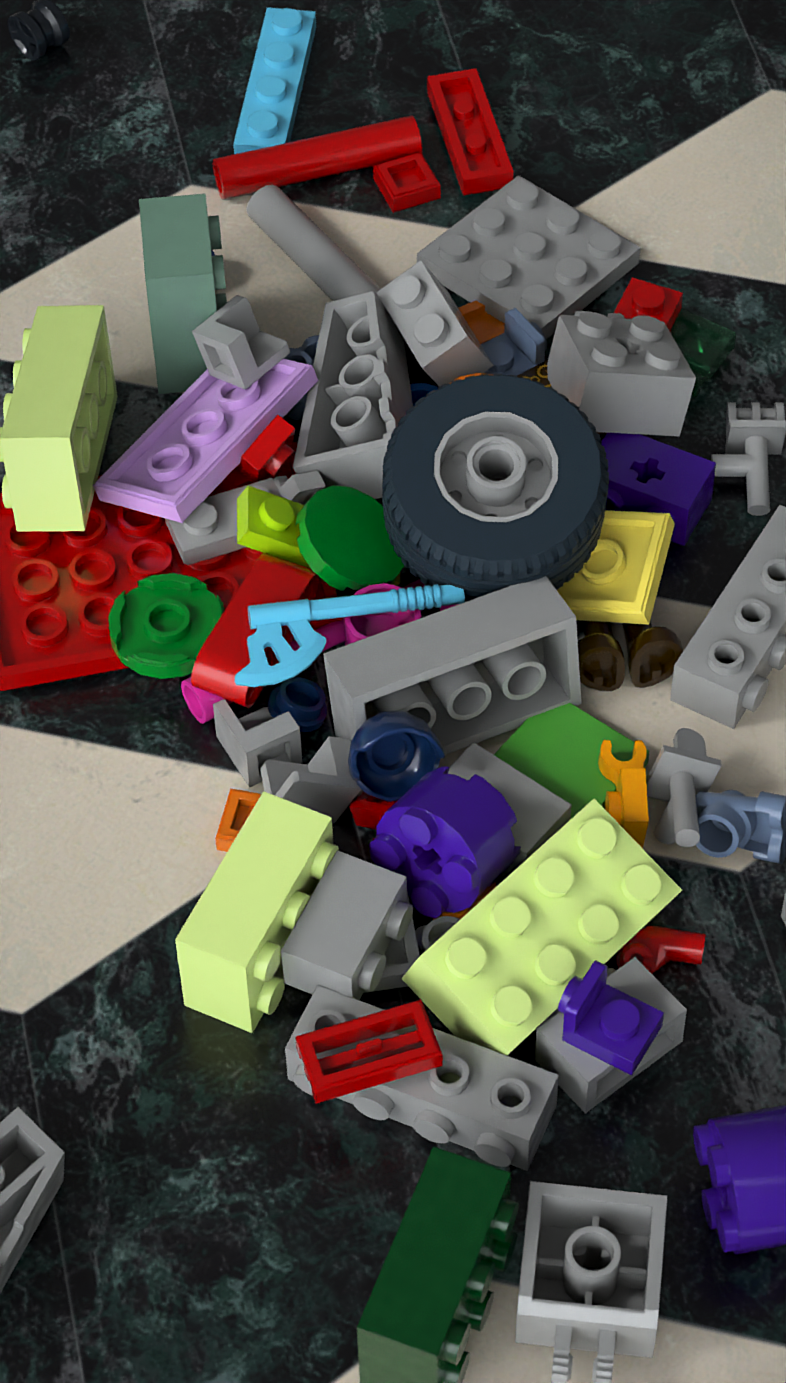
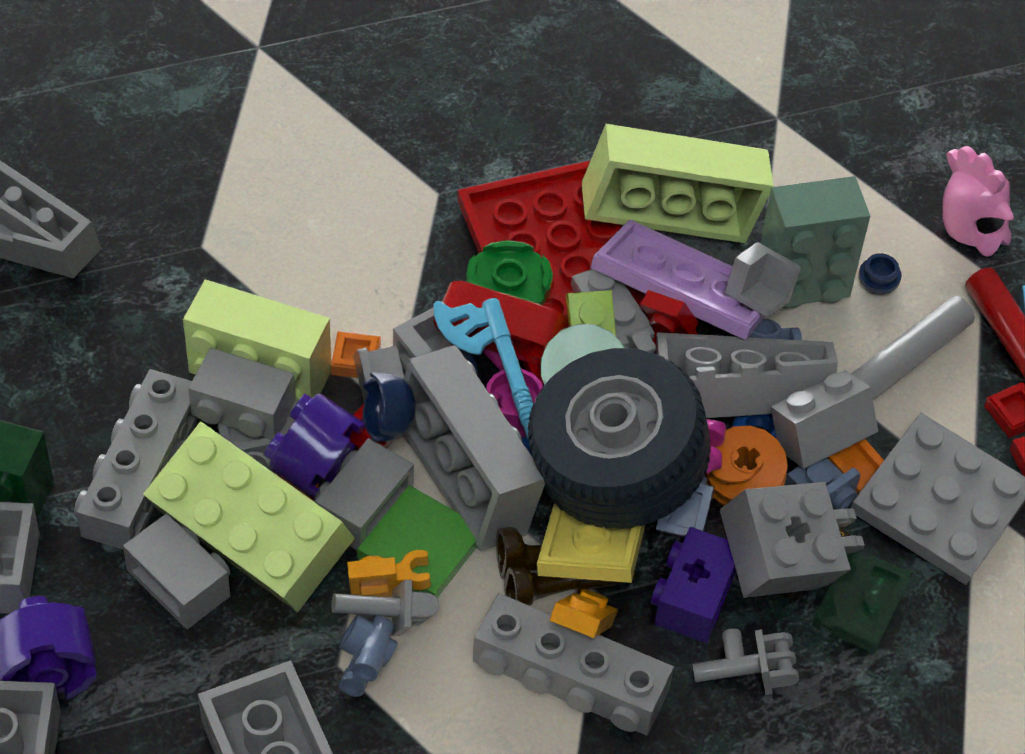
camera: 80 degrees right, 0 degrees up
red tile [295,999,443,1104] -> none
dark purple bracket [558,960,664,1076] -> none
red plate [614,278,683,331] -> none
red arm [616,926,706,974] -> none
none -> light orange plate [549,589,618,638]
none -> bright pink piece [943,146,1014,257]

